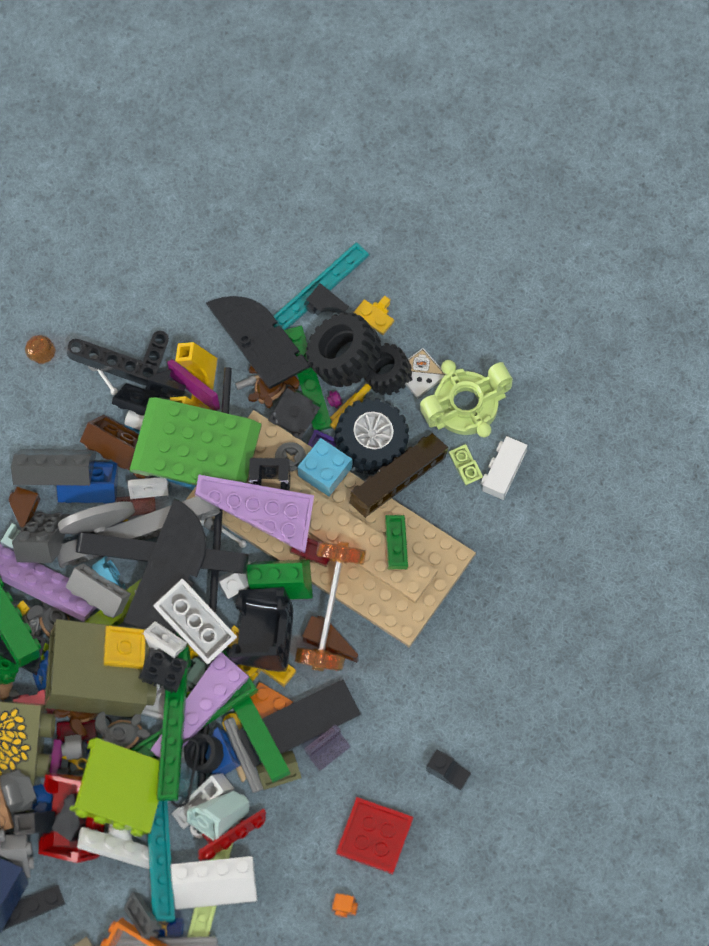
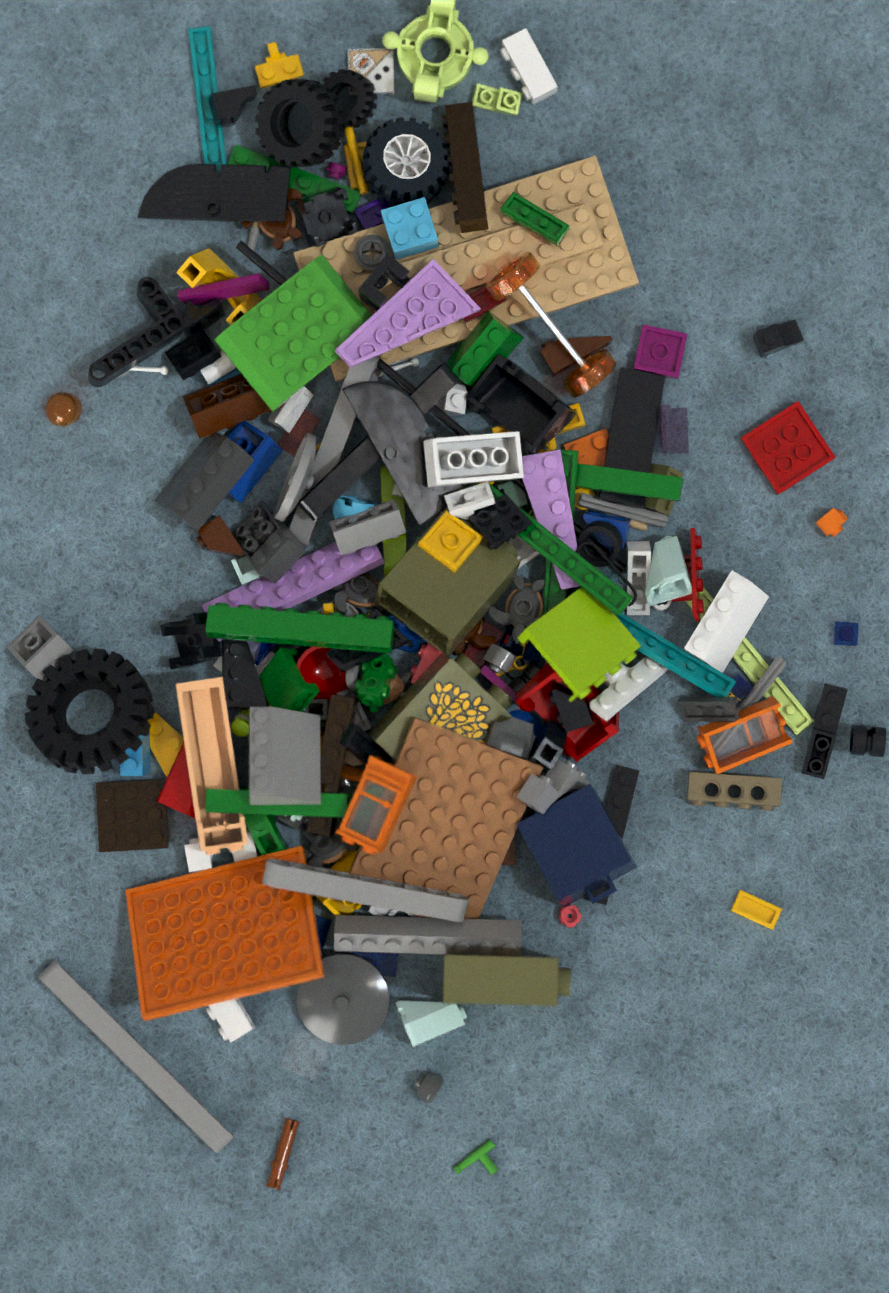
camera: 55 degrees left, 15 degrees up
none -> magenta plate [633,324,687,379]

